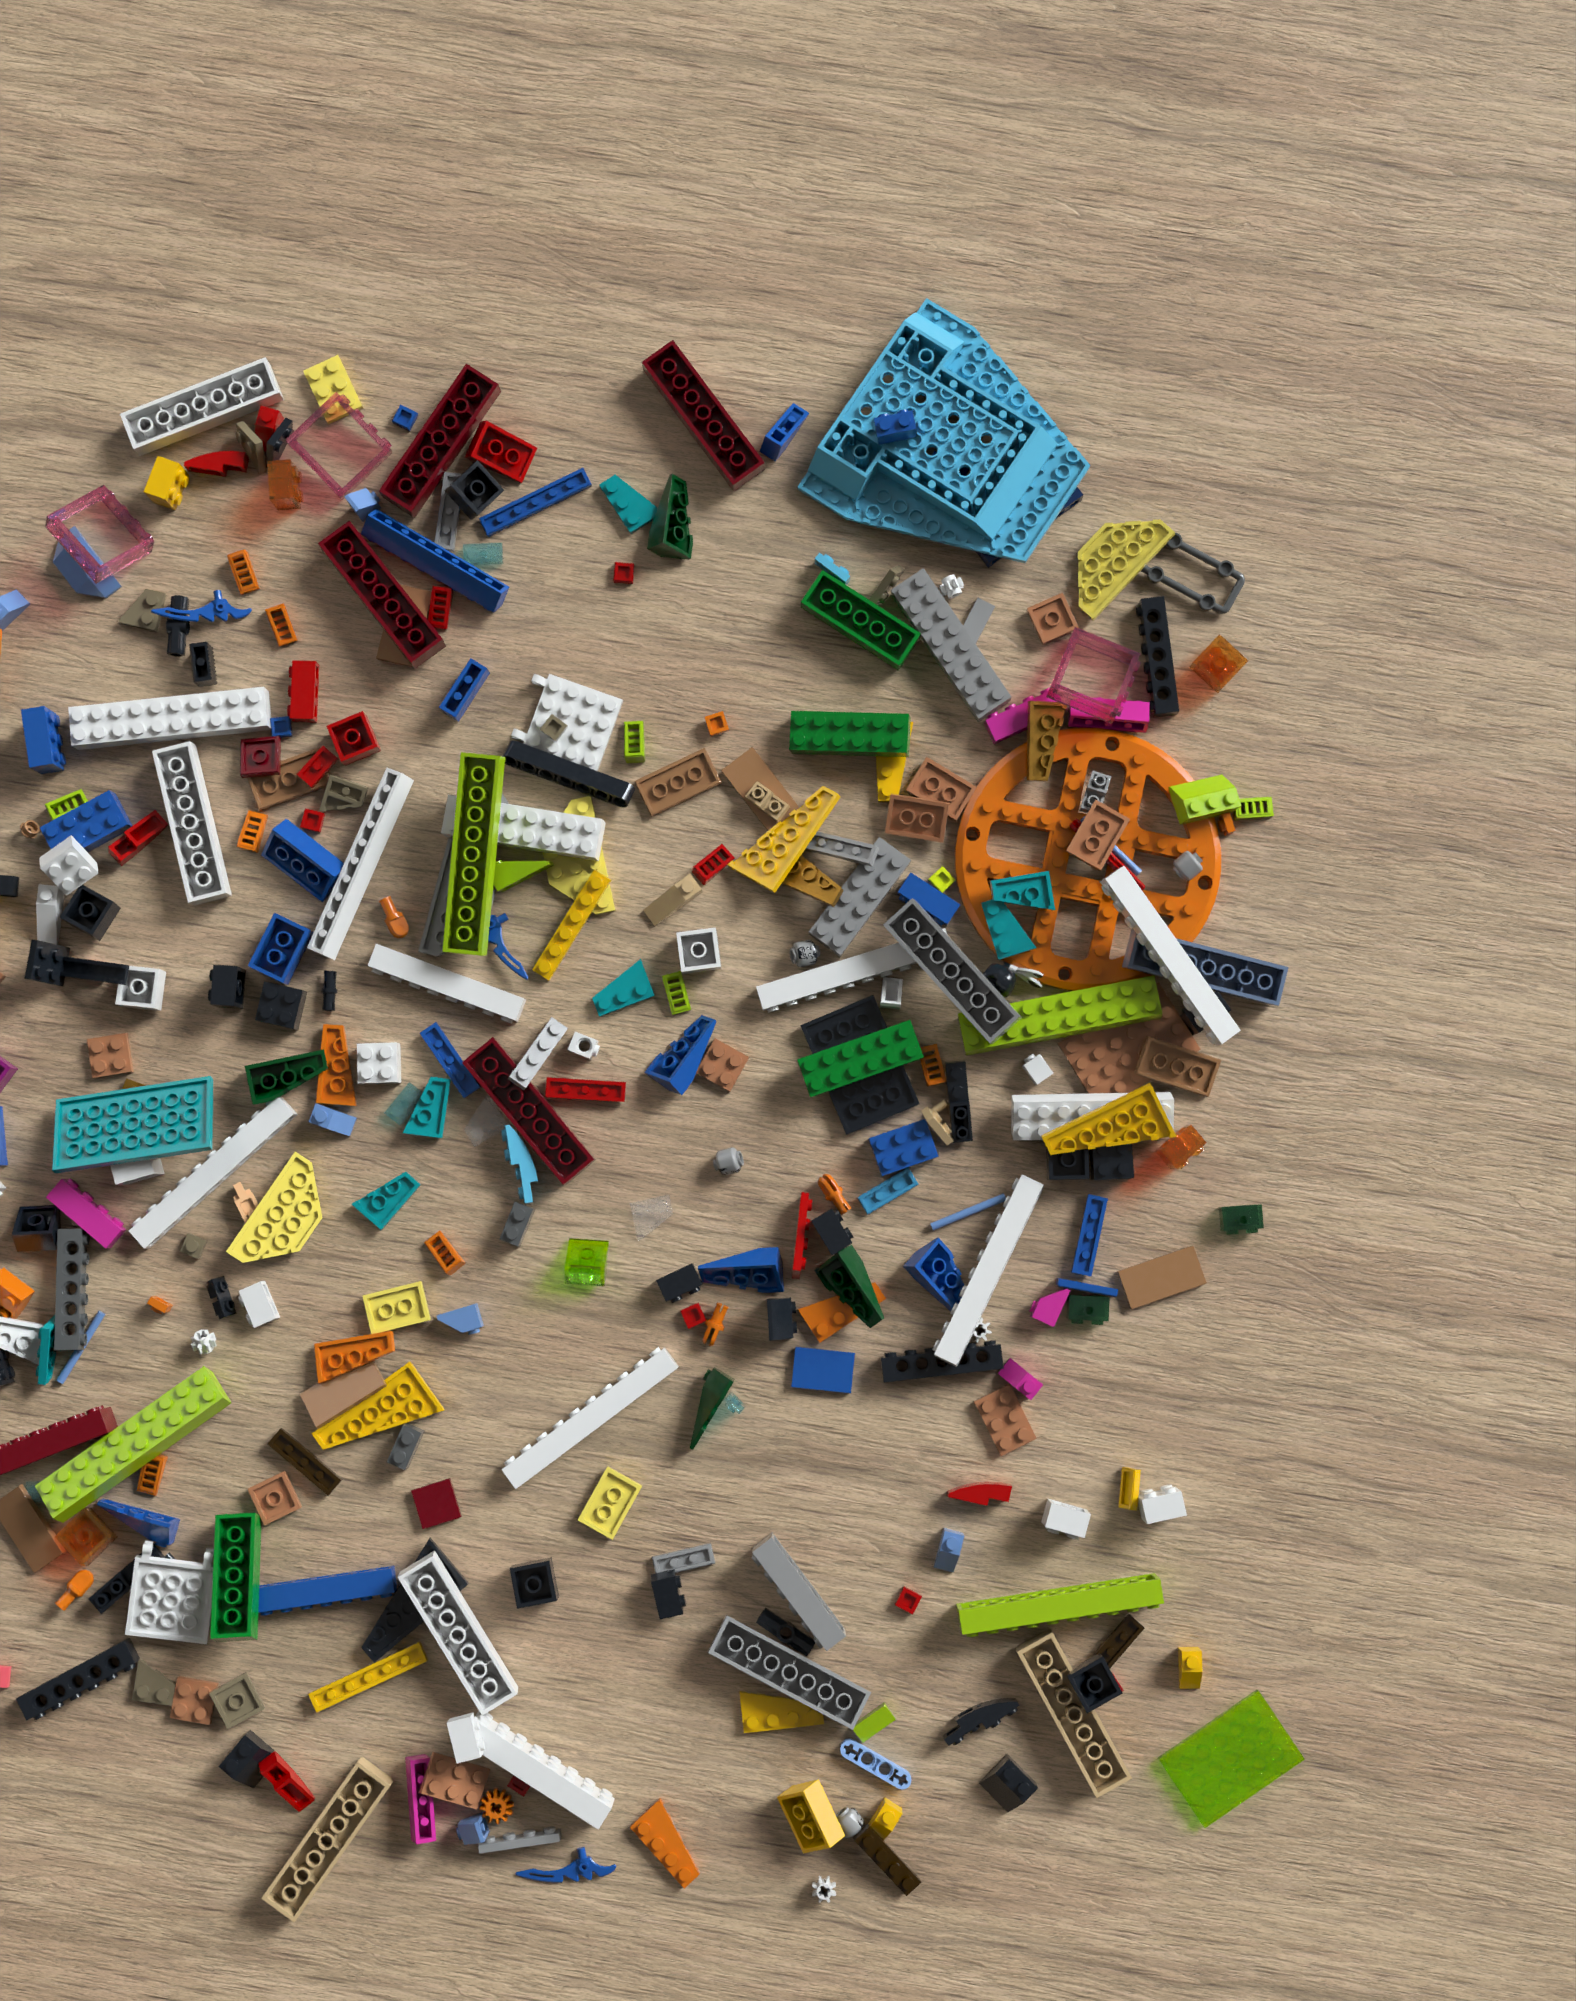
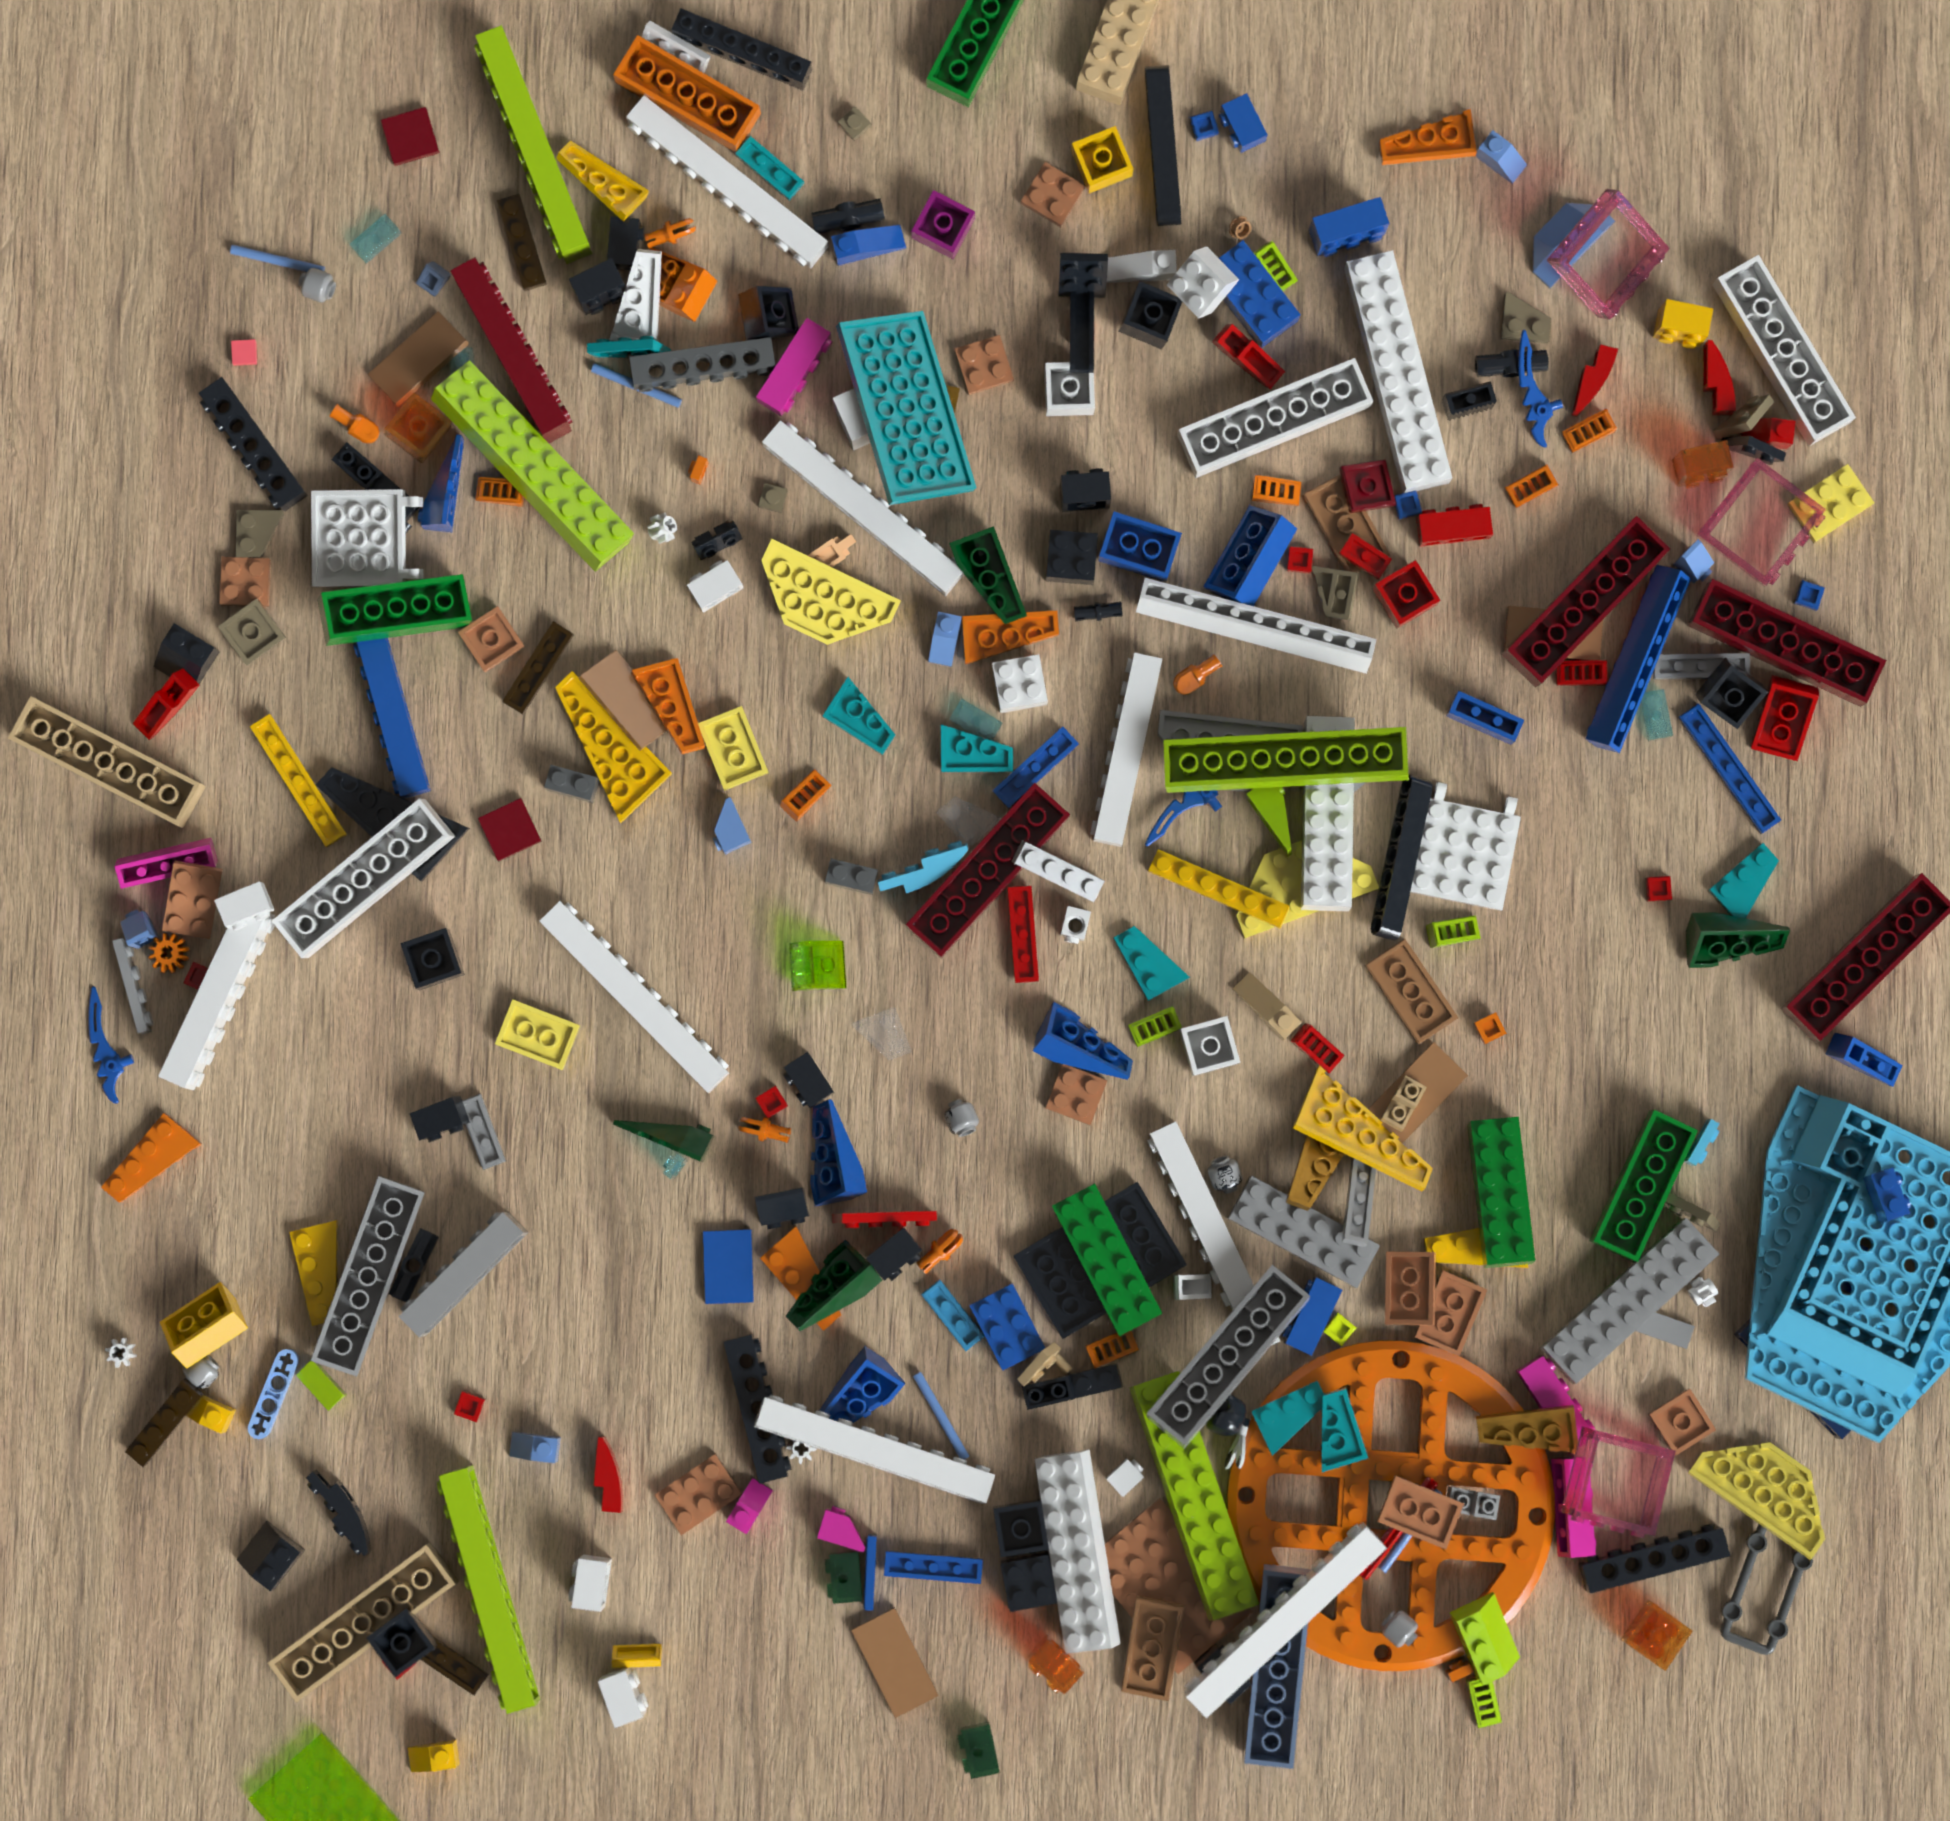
camera: 75 degrees right, 0 degrees up
dark tan plate [540,714,568,742] -> none
yellow wing [1041,1083,1177,1155] -> none
none -> red slope [1572,344,1618,416]

